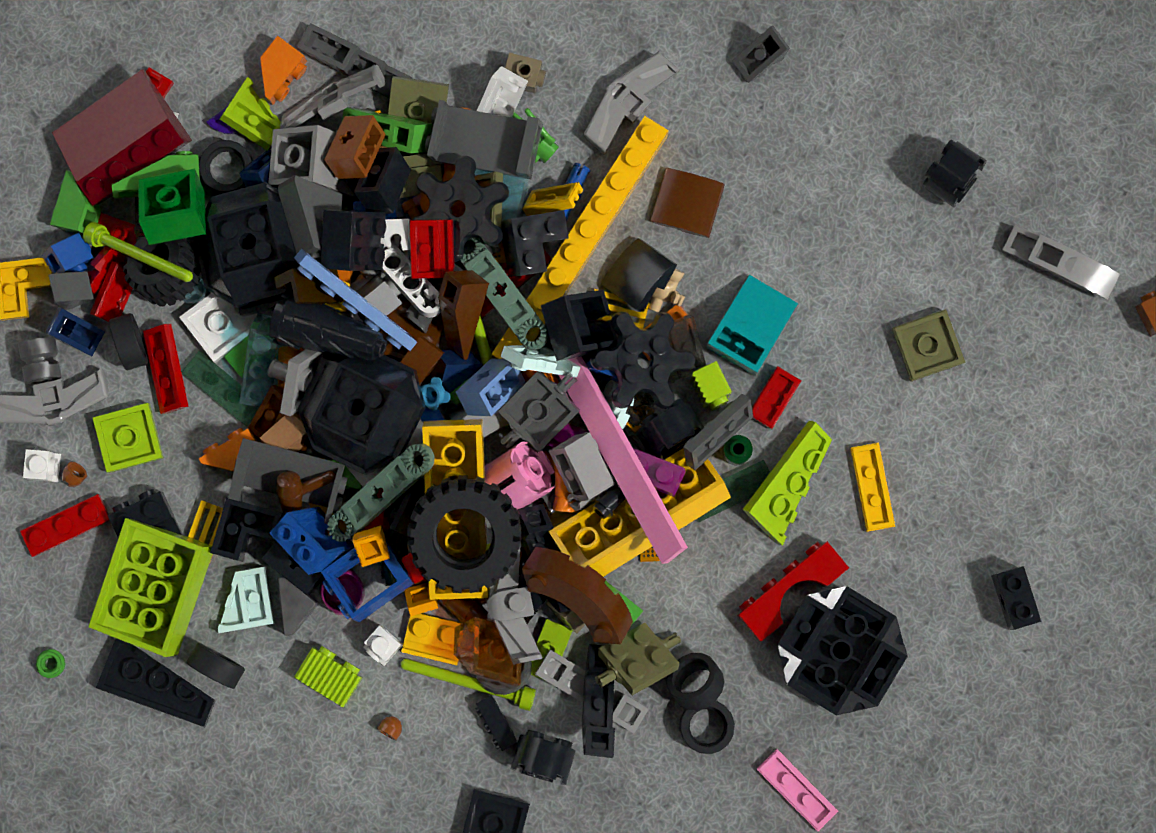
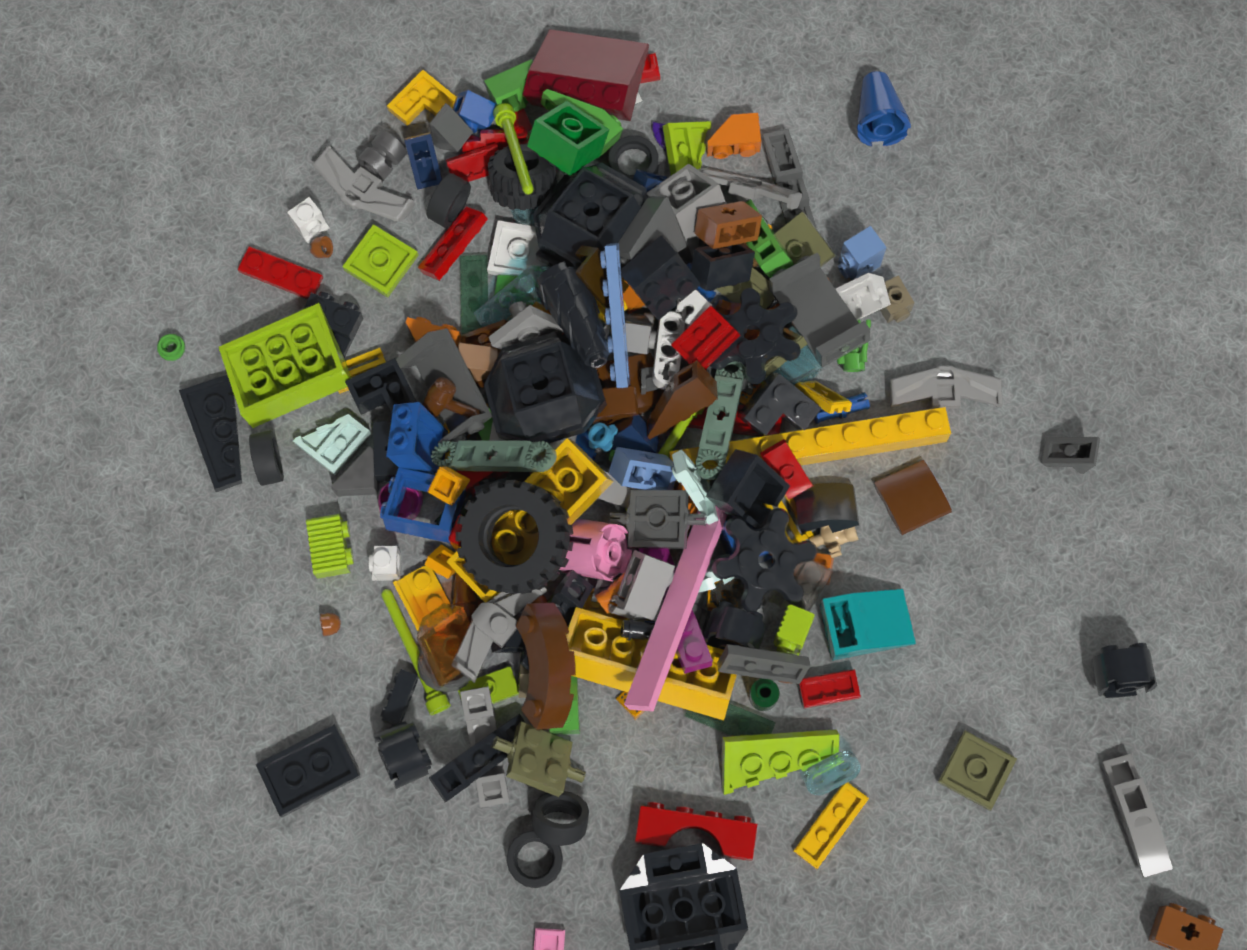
camera: 50 degrees right, 10 degrees down
none -> red plate [760,439,813,500]
none -> clear light blue plate [803,750,861,795]
none -> medium blue brick [838,226,886,280]

